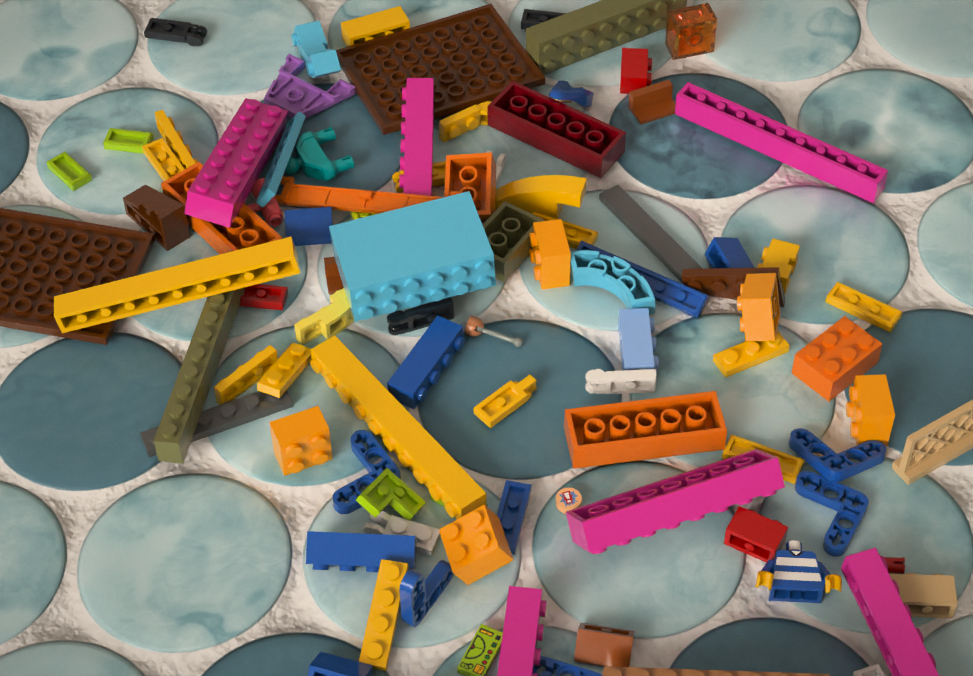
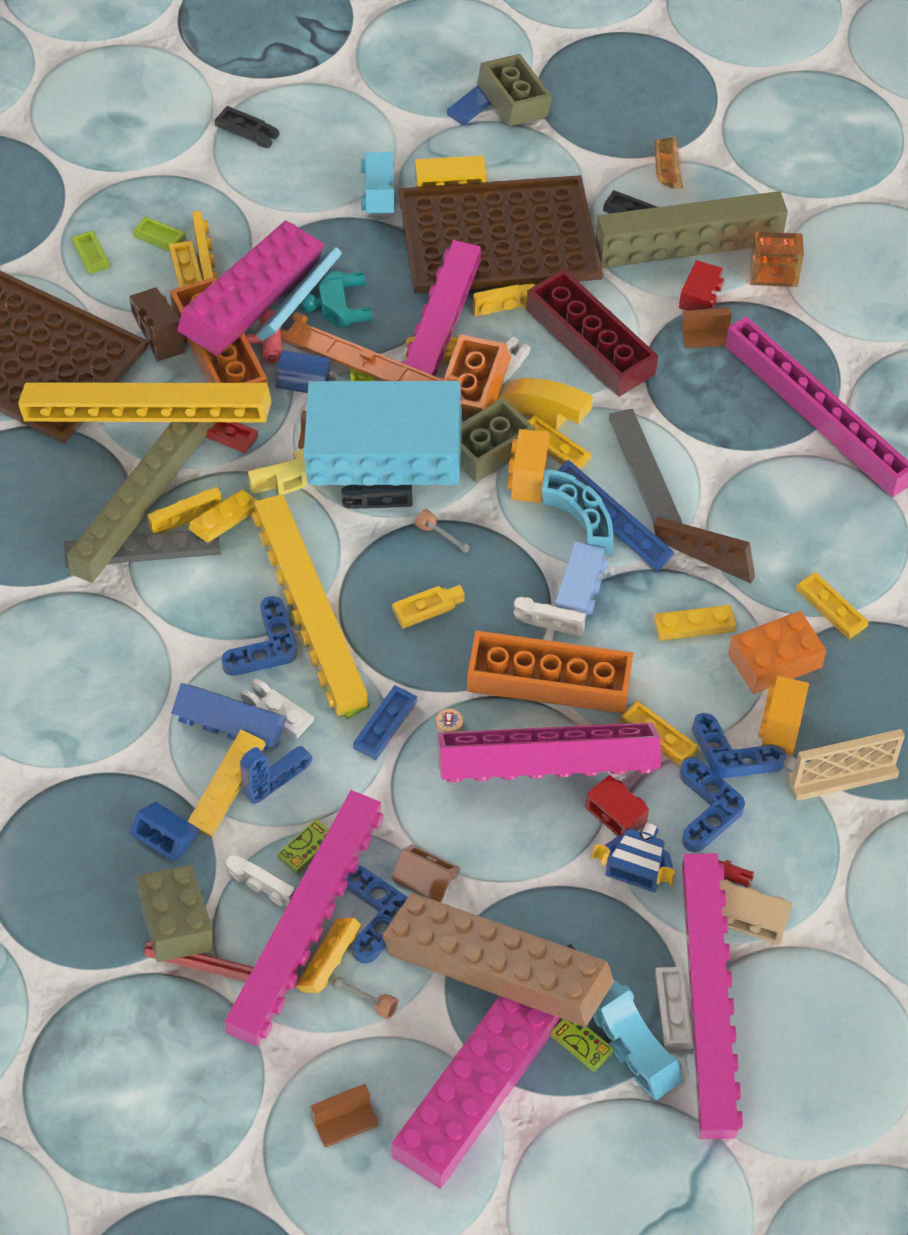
camera: 15 degrees right, 5 degrees up
medium lavender wing [264,54,356,119] -> none
light orange brick [269,406,333,476] -> none
lime plate [356,468,426,520] -> none
blue brick [387,315,465,409] -> none
light orange brick [439,505,514,585] -> none
blue animal [549,80,594,107] -> none
blue brick [704,237,755,268] -> none
light orange brick [737,273,781,341] -> none
yellow brick [757,238,800,295] -> none

